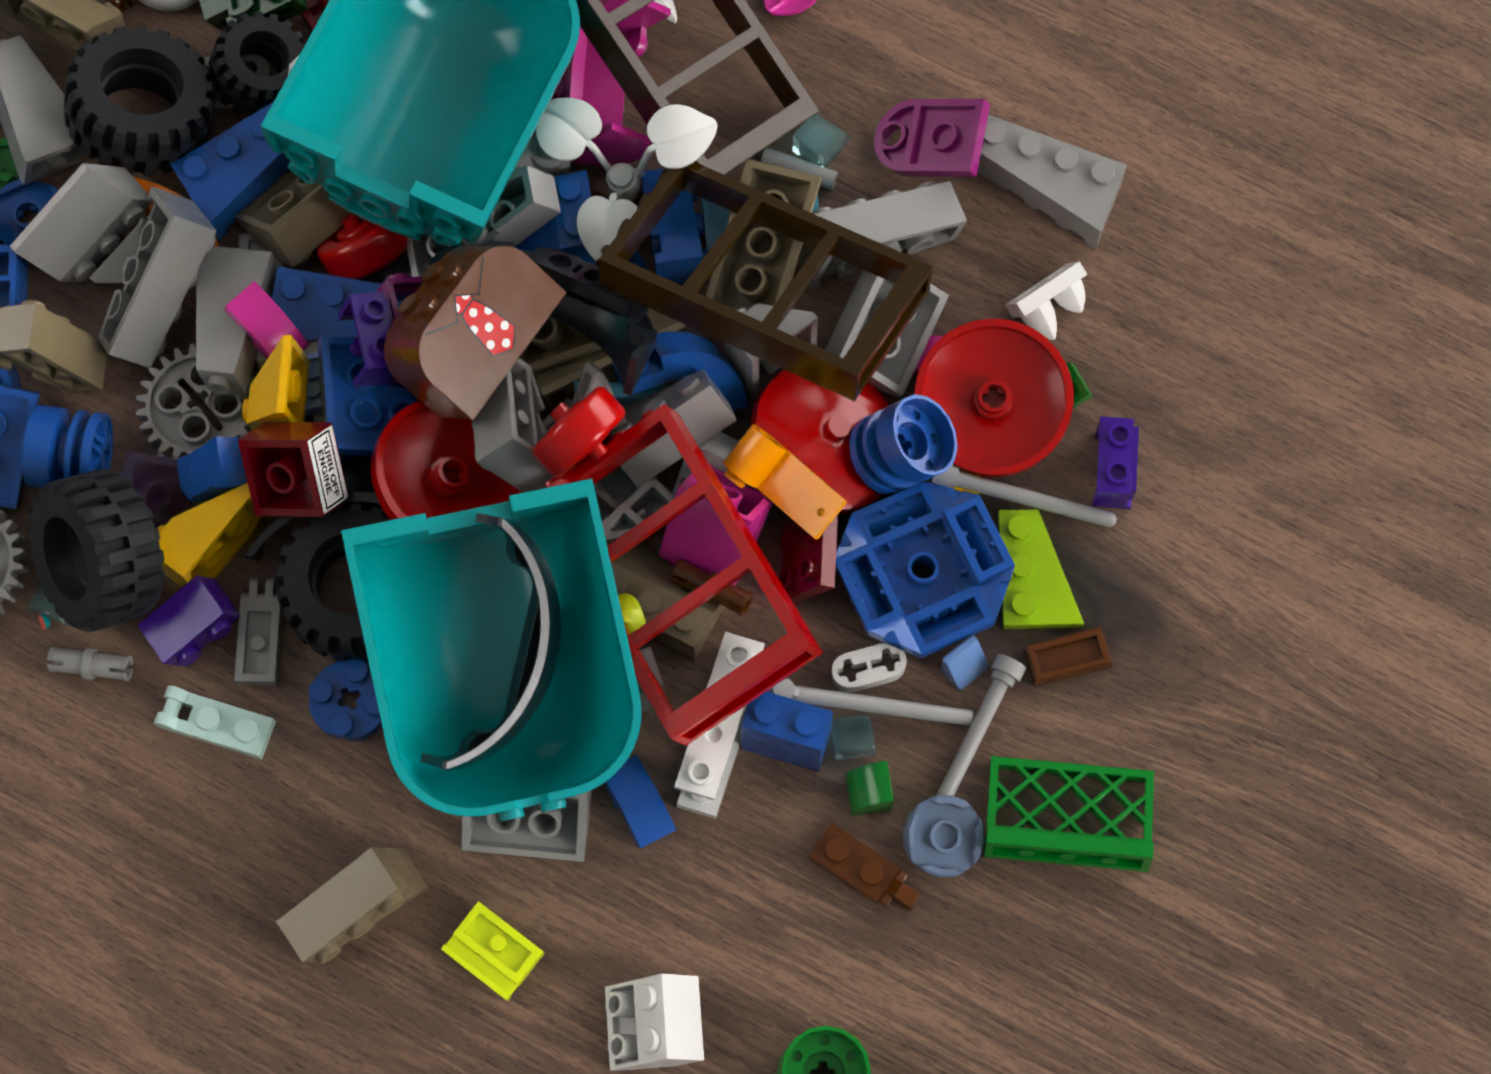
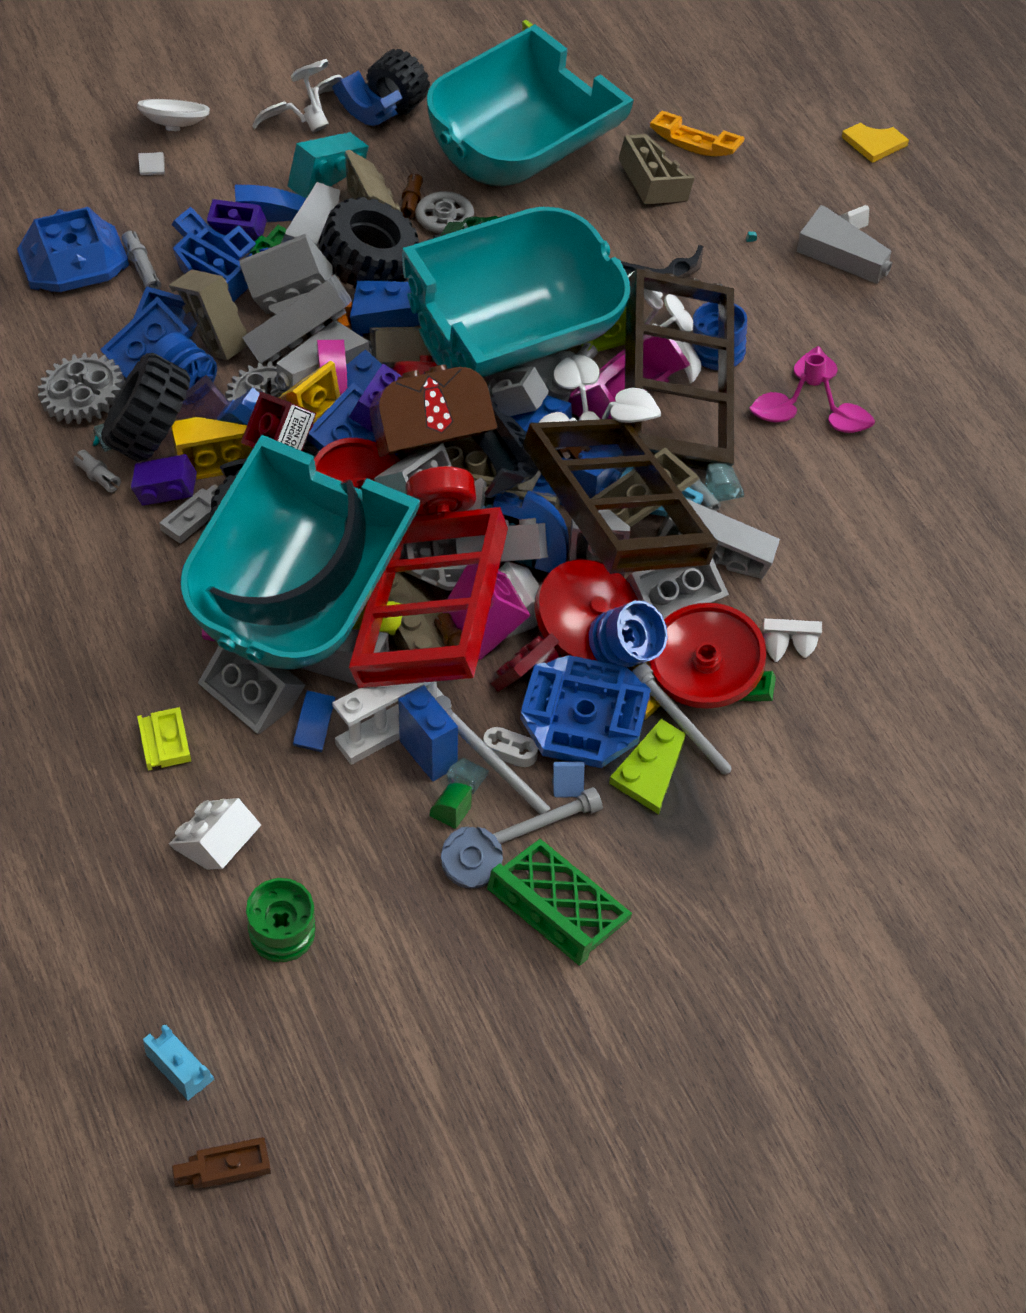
camera: 35 degrees right, 20 degrees down
light aqua plate [153,685,276,760] -> none
dark tan wedge [276,847,429,964] -> none
light orange door [723,424,847,540] -> none
reddish brown hinge [809,823,920,912] -> none
magenta tile [874,98,991,177] -> none
light grey wedge [977,115,1127,249] -> none
reddish brown tile [1023,626,1113,687] -> none
dark purple window [1091,416,1139,509] -> none

